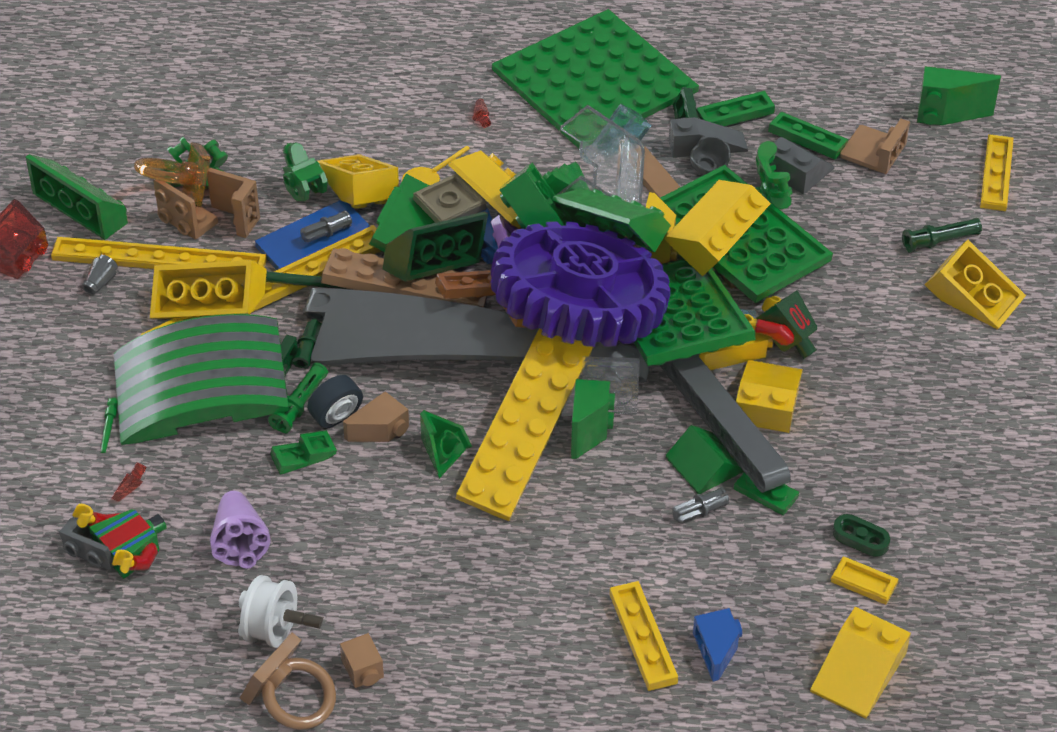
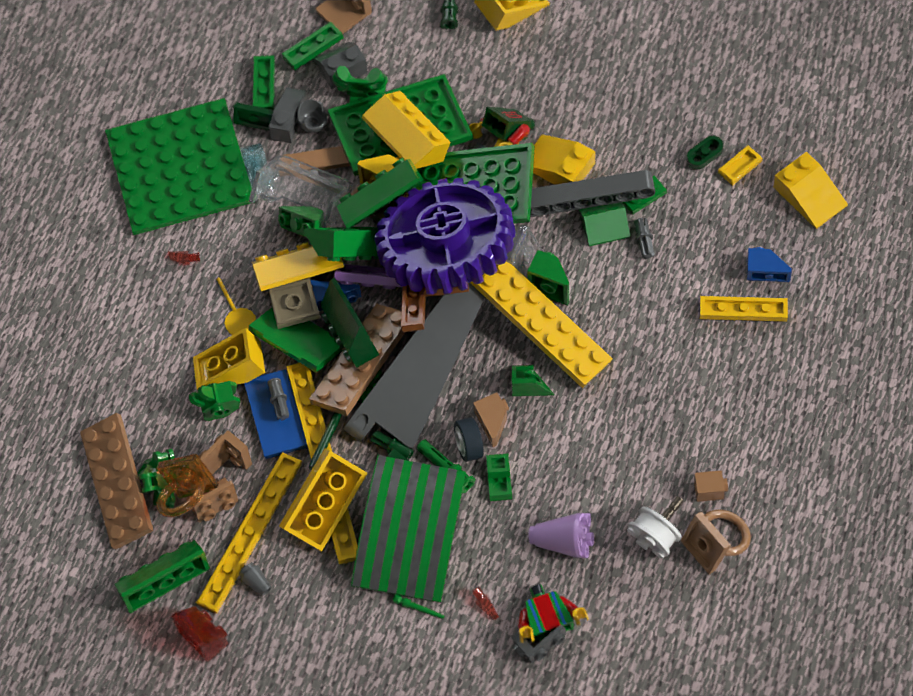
camera: 65 degrees left, 15 degrees up
none -> medium nougat plate [80,413,154,549]

